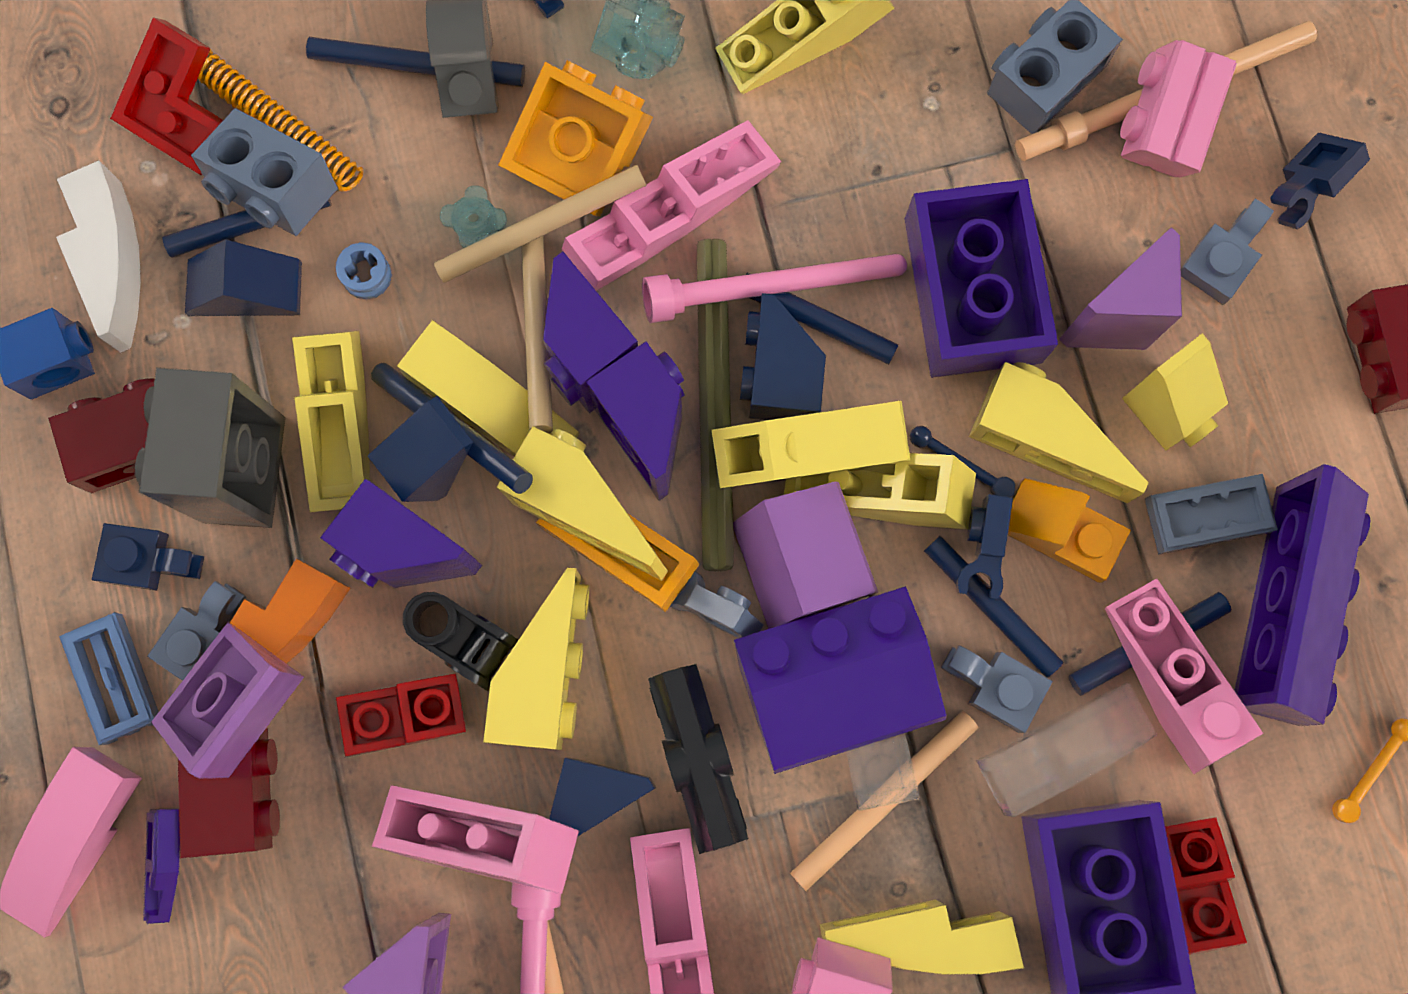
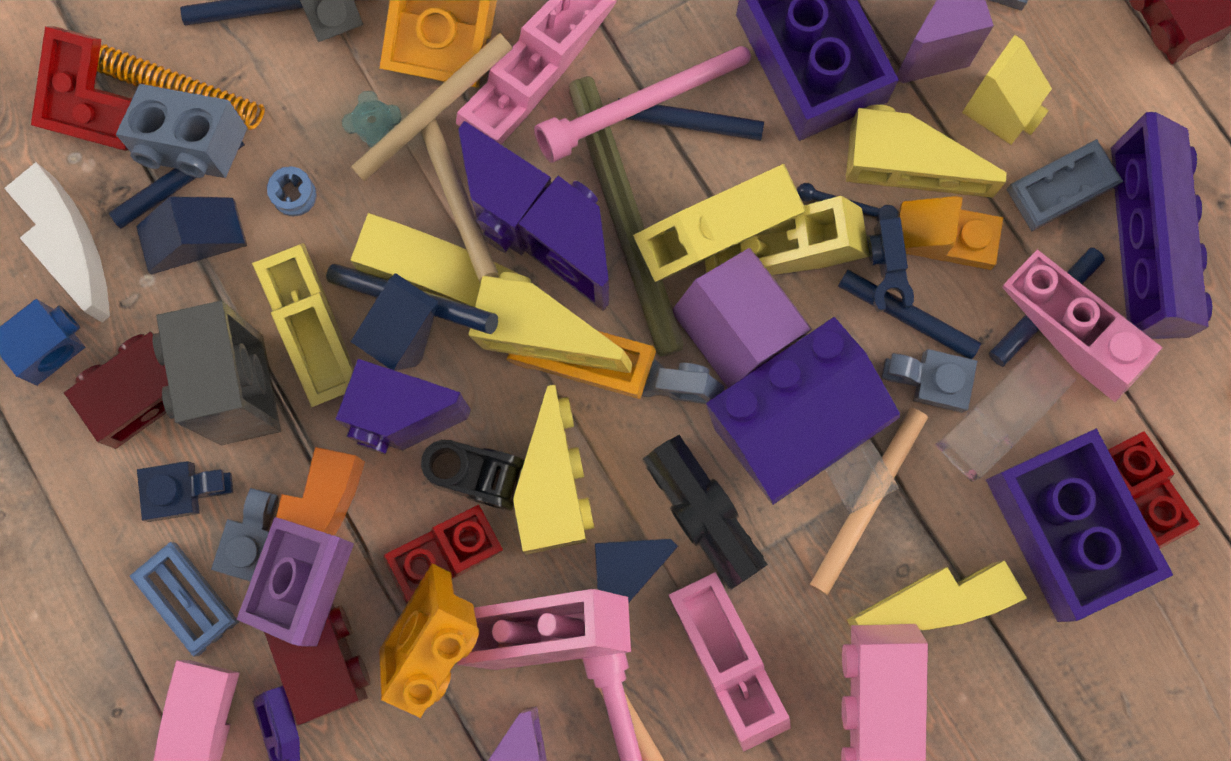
camera: 15 degrees left, 0 degrees up
dark blue slope [740,293,826,420] -> none
none -> light orange plate [379,563,479,718]

